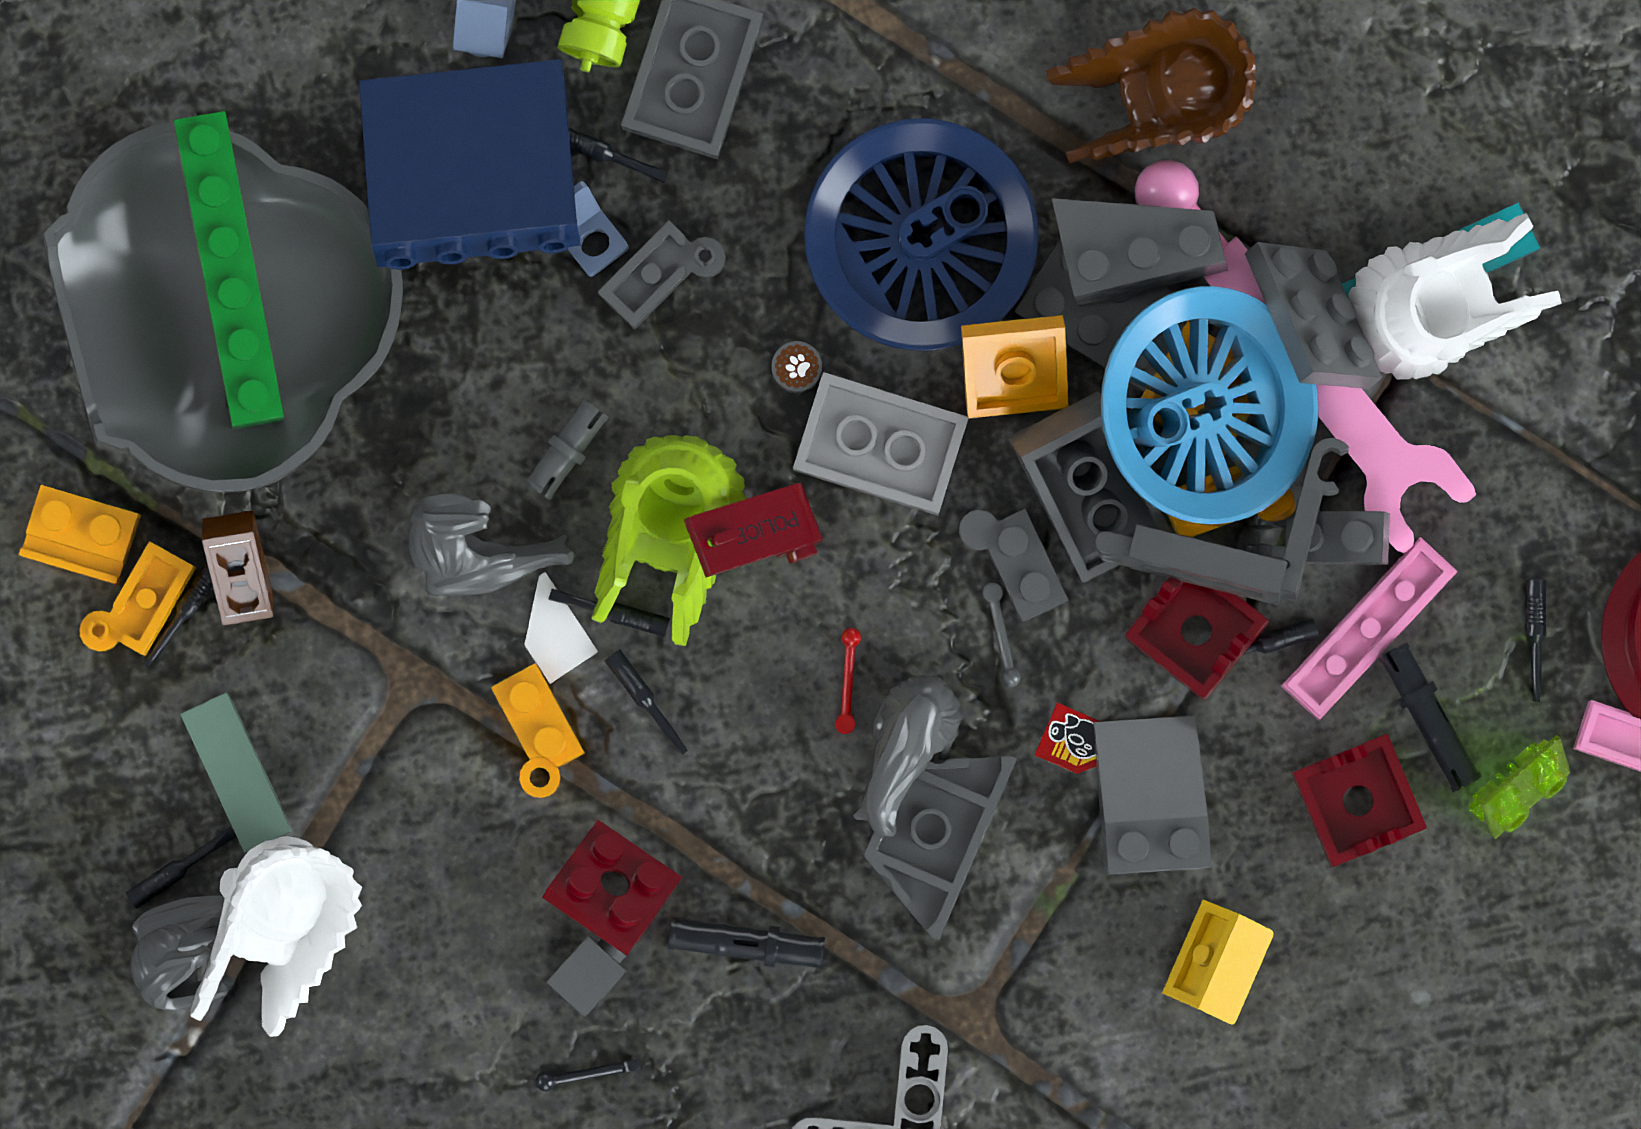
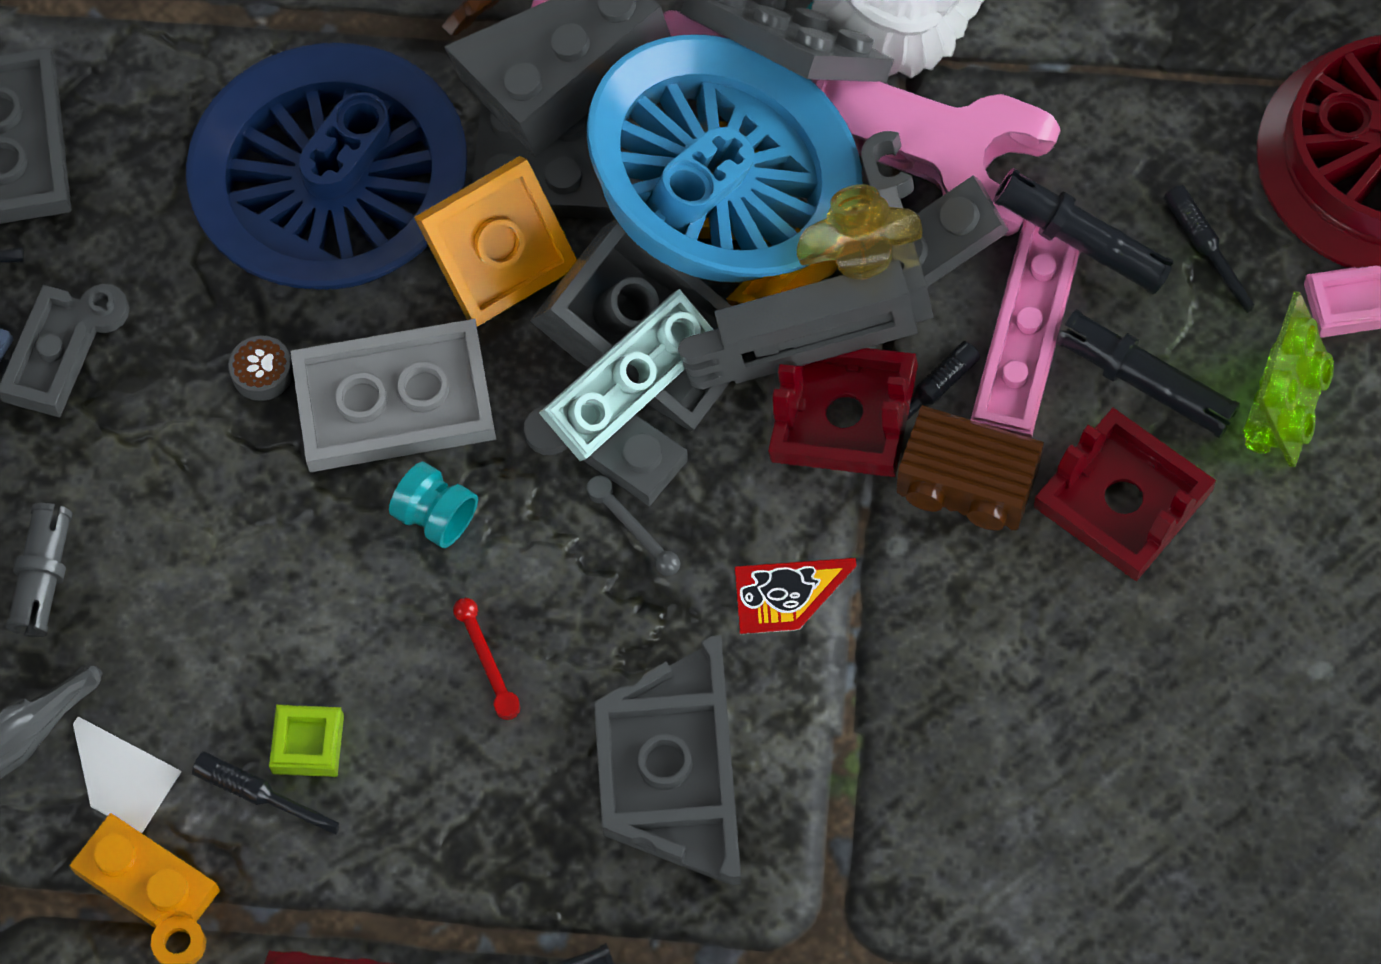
camera: 20 degrees left, 20 degrees down
black piece [548,589,670,637] -> none
lime piece [591,435,746,646] -> none
dark red door [684,483,823,578] -> none
dark grey hair [853,674,963,837] -> none
dark grey slope [1093,715,1212,875] -> none
yellow panel [1162,900,1274,1025] -> none
none -> lime tile [269,705,344,777]
none -> teal wheel [389,461,478,548]
none -> light aqua tile [539,289,714,461]
none -> clear yellow plate [797,184,923,280]
none -> reddish brown brick [897,405,1044,531]
none -> black pin [993,168,1174,295]

